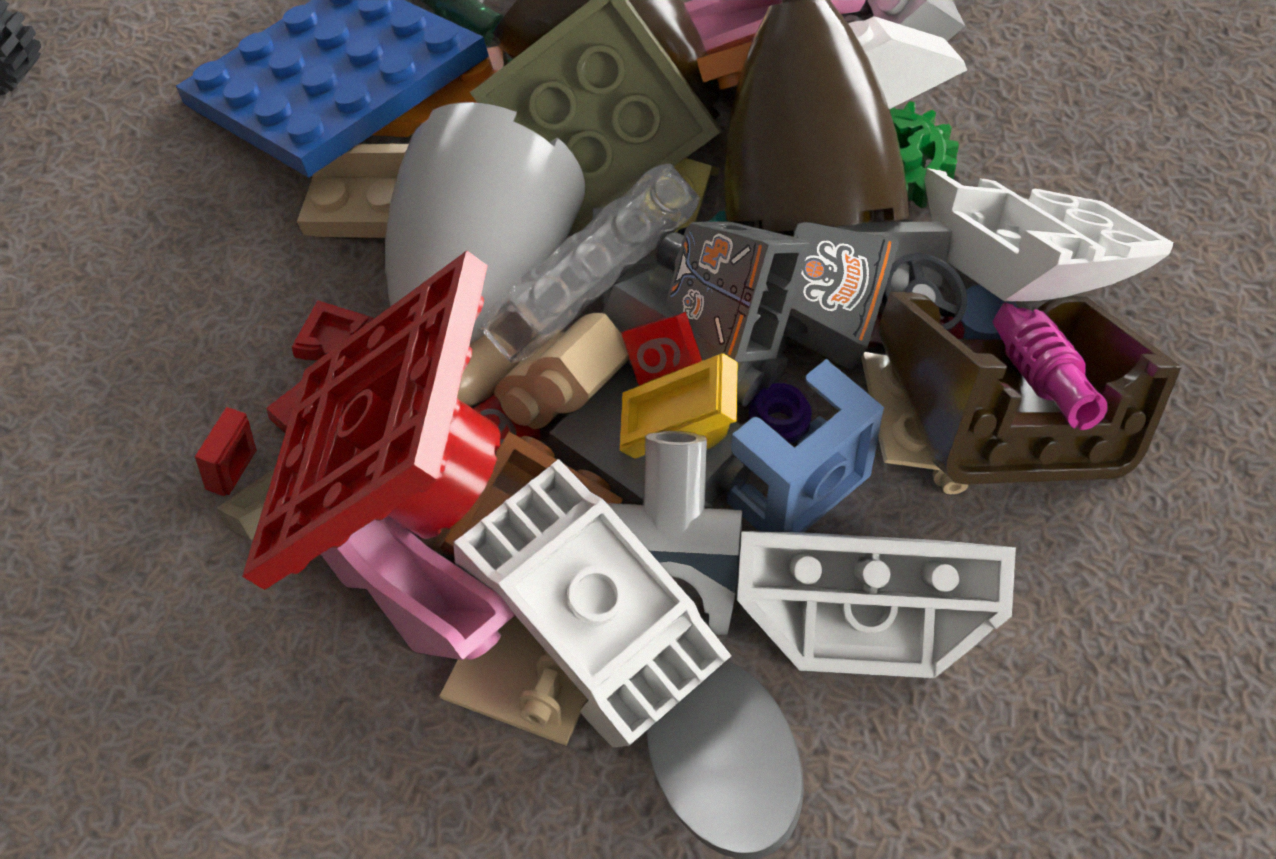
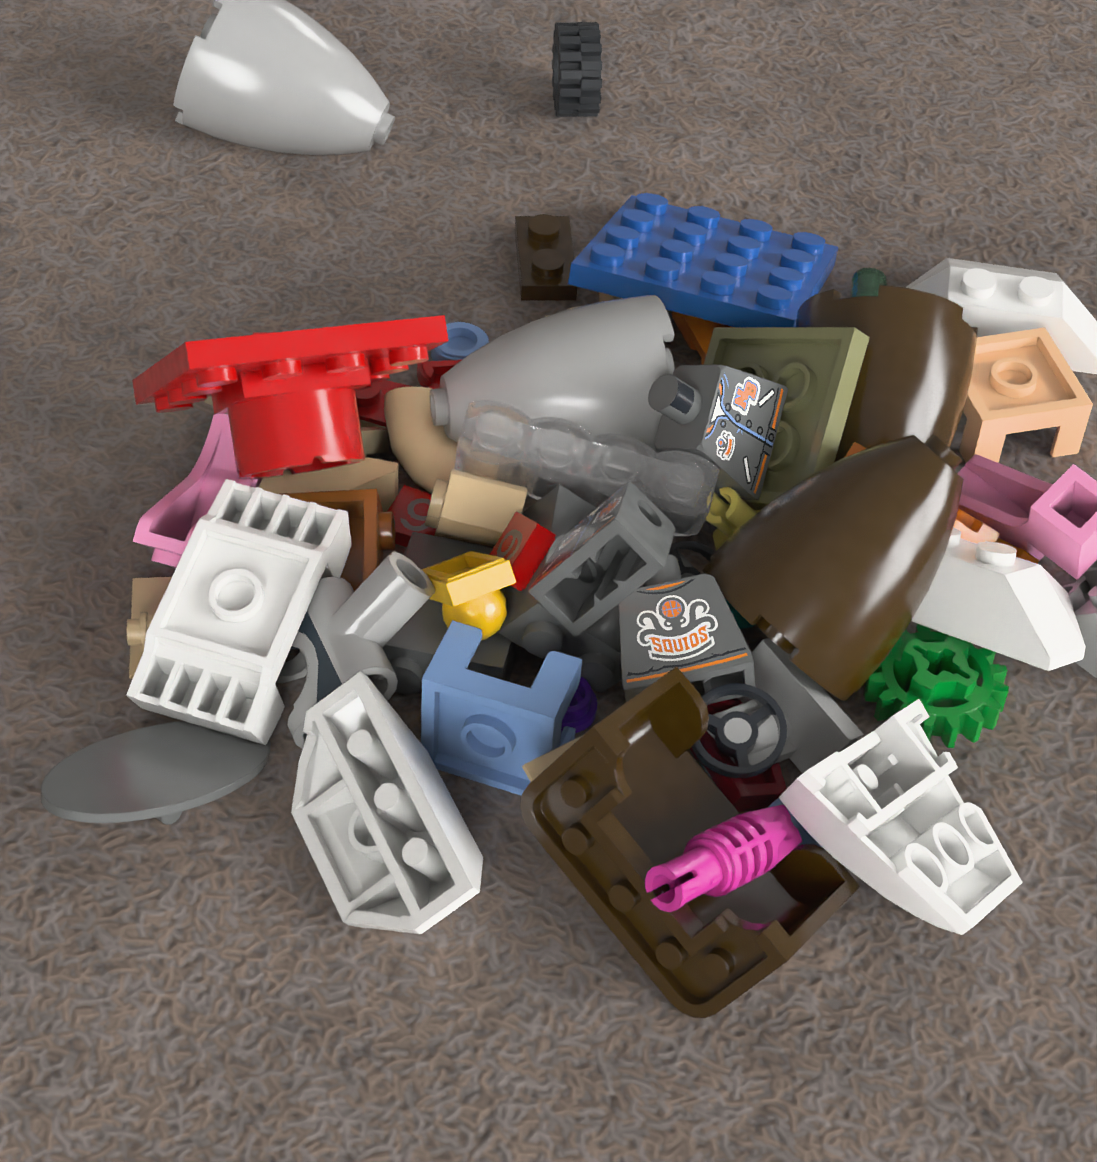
camera: 60 degrees right, 10 degrees down
none -> medium blue tile [431,322,489,361]
none -> dark brown plate [515,214,577,301]
none -> dark grey torso [648,365,789,500]

